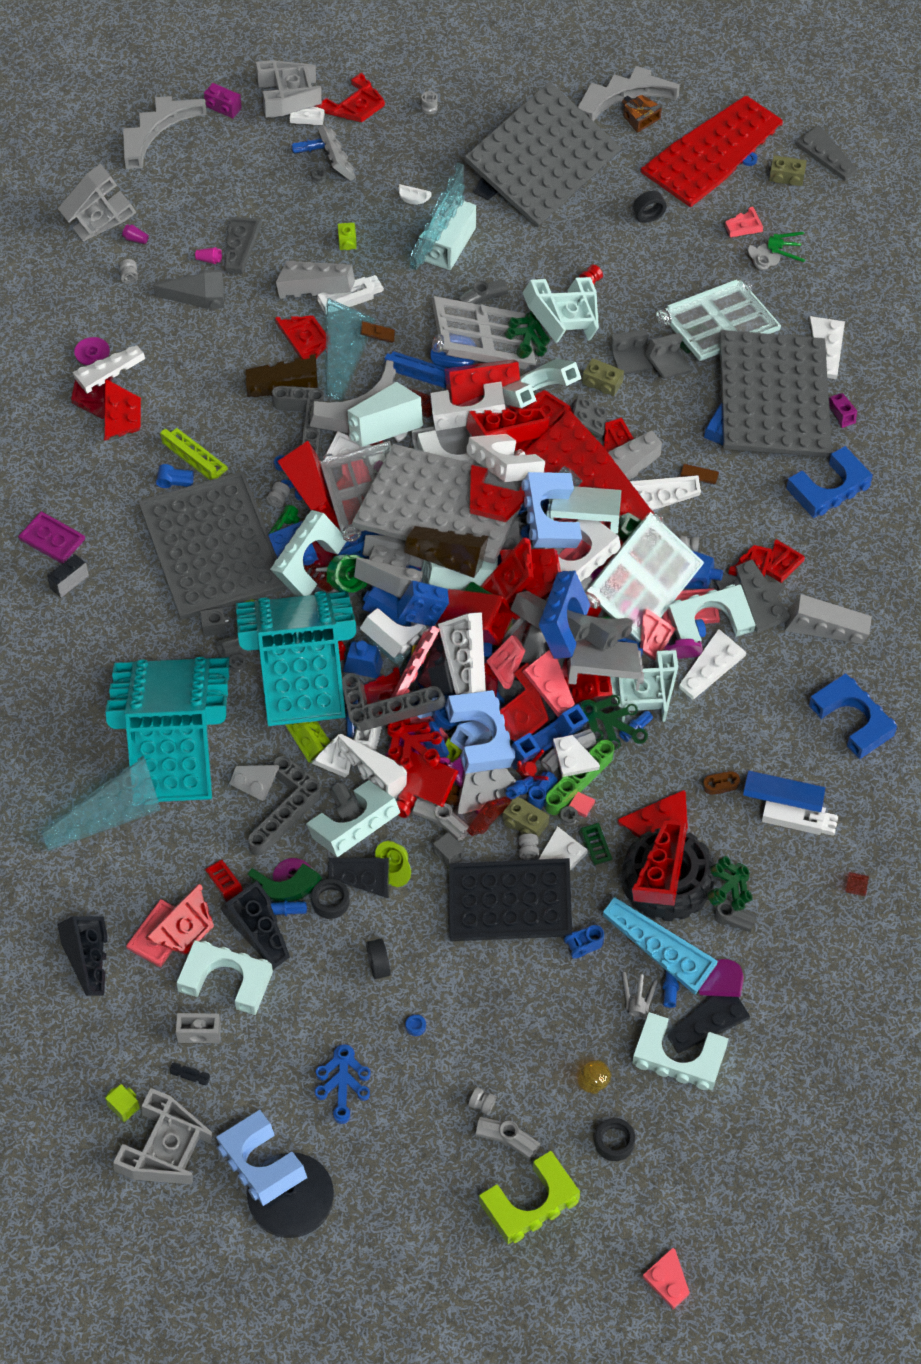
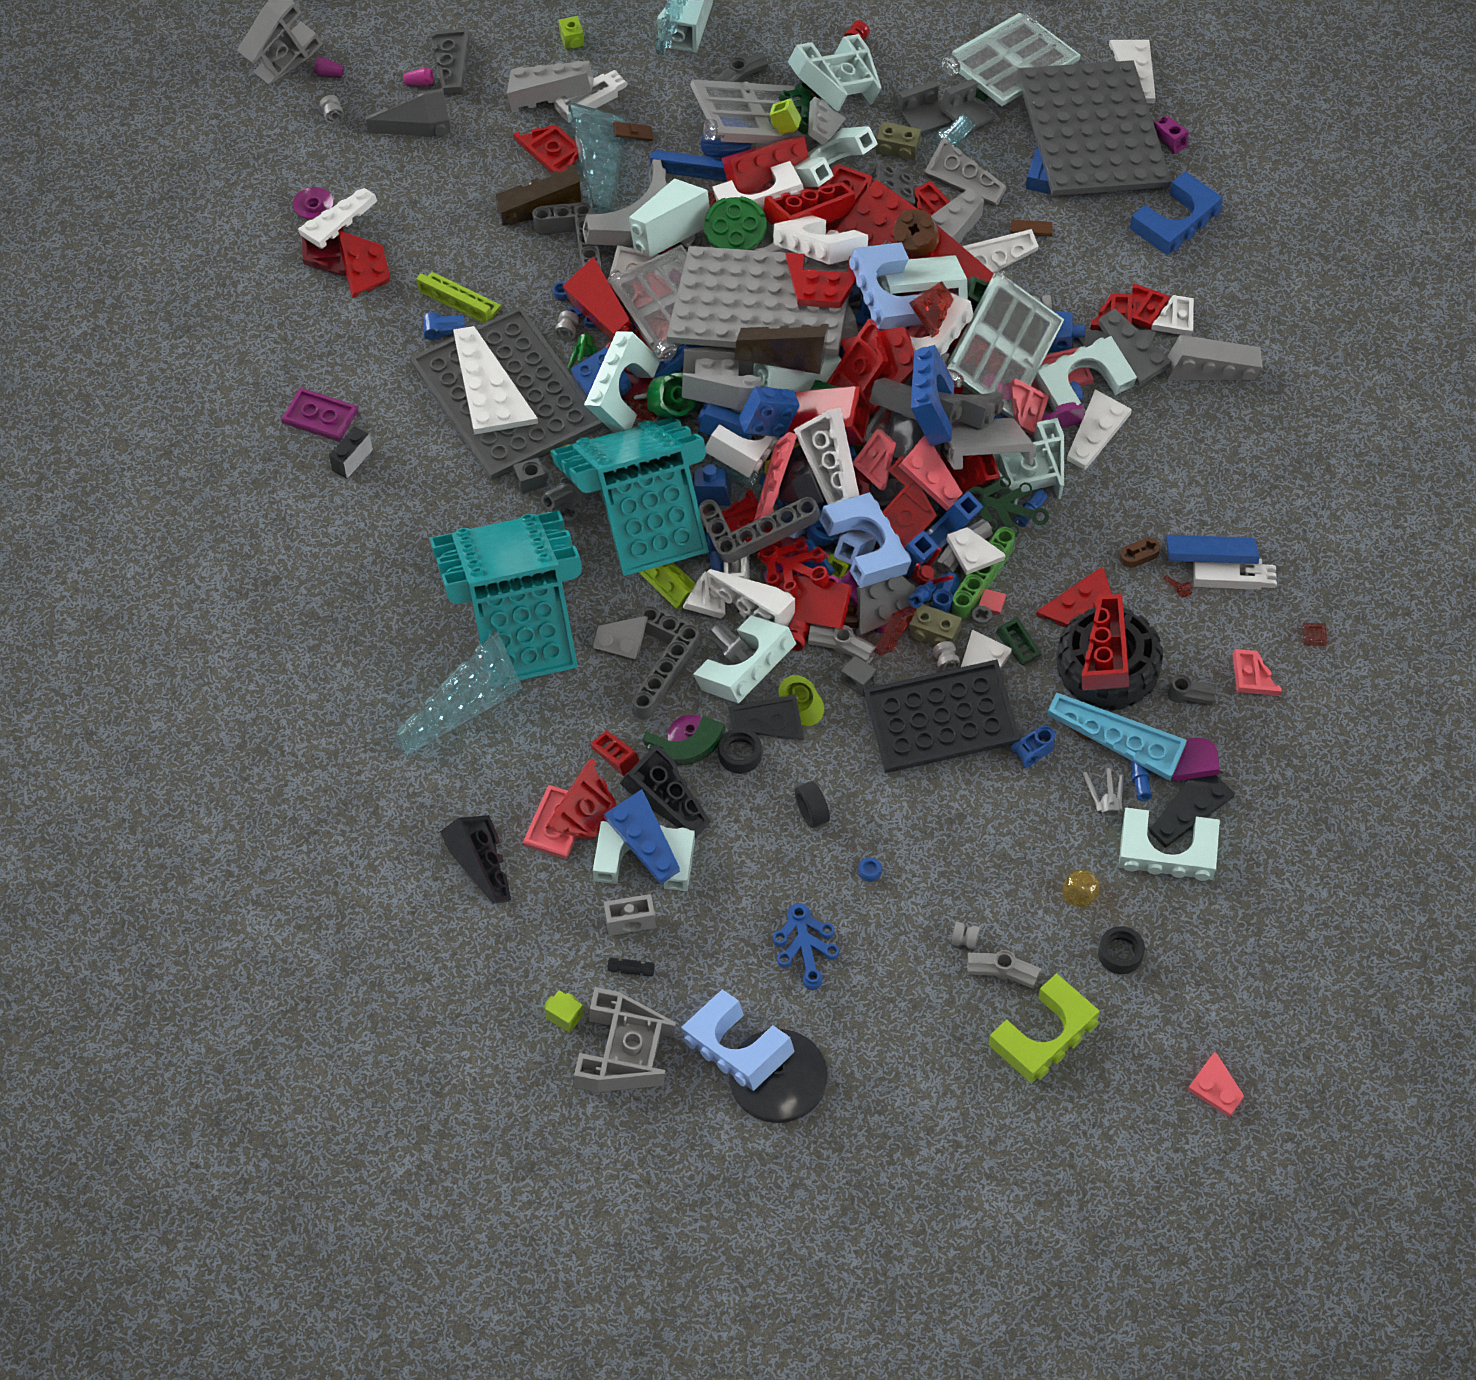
camera: 10 degrees left, 0 degrees up
blue axle [271,900,307,917] -> none
dark green plant [708,856,753,912] -> none
blue arch [809,673,897,759] -> none
none -> white wing [453,326,538,435]
none -> blue wing [604,789,680,884]
none -> green tile [704,196,767,250]
none -> lime brick [770,98,801,135]
none -> light grey wing [808,97,846,146]
none -> reddish brown brick [893,209,940,258]
none -> clear red wing [909,281,954,338]
none -> light grey wing [924,137,1006,206]
none -> clear light blue piece [936,113,975,149]
none -> white wing [1151,295,1194,336]
none -> clear red hand [1163,575,1193,598]
none -> coral wing [1233,649,1282,696]

